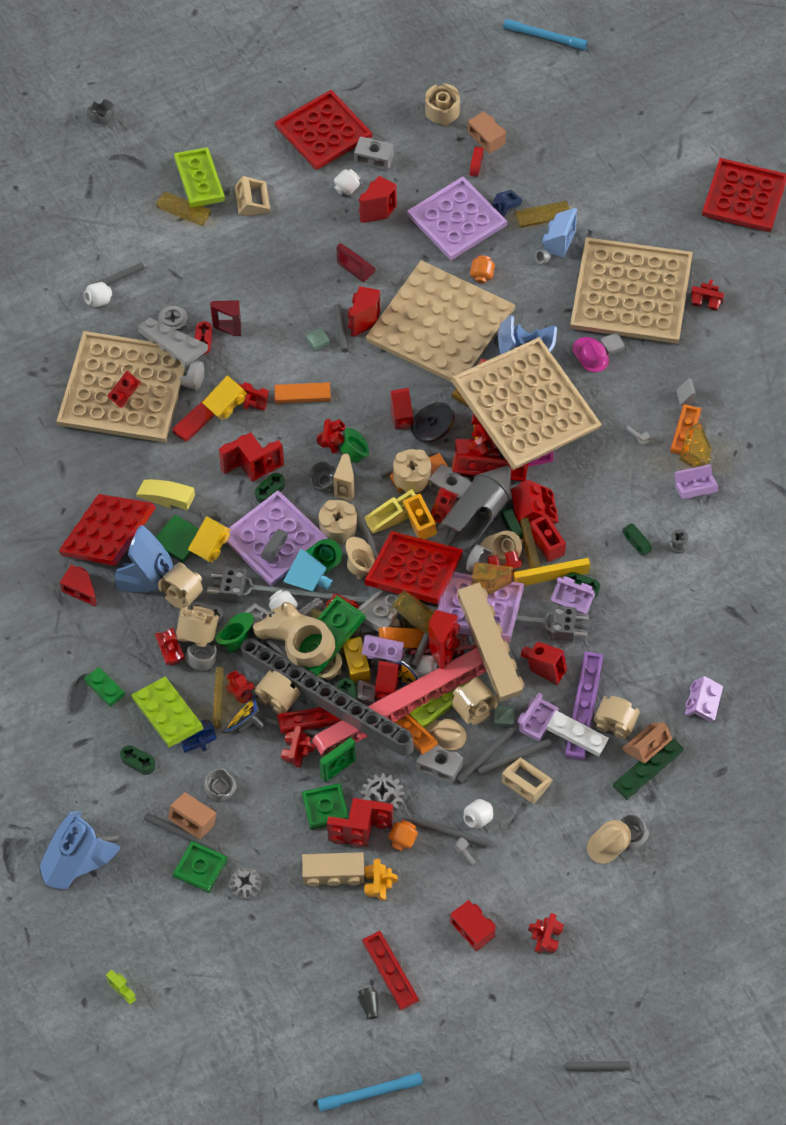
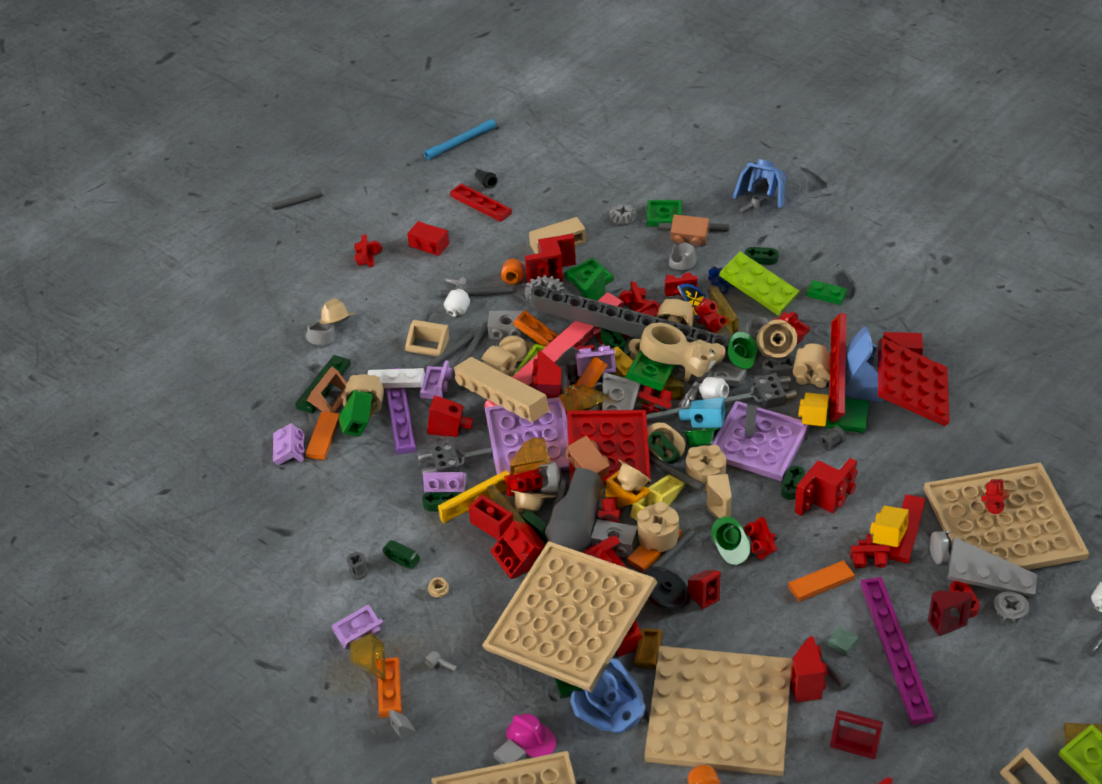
camera: 160 degrees right, 15 degrees down
lime plate [106,970,137,1005] -> none
light yellow slope [136,479,195,511] -> none
dark grey hair [308,460,336,491] -> none
light orange hips [364,859,398,901] -> none
none -> orange tile [305,412,340,460]
none -> green slope [338,390,372,437]
none -> tan plate [428,577,449,597]
none -> nougat brick [566,435,610,479]
none -> tan piece [618,459,651,491]
none -> dark green beam [648,431,680,464]
none -> red hips [664,272,698,299]
none -> red tile [829,313,847,422]
none -> magenta plate [860,577,934,726]

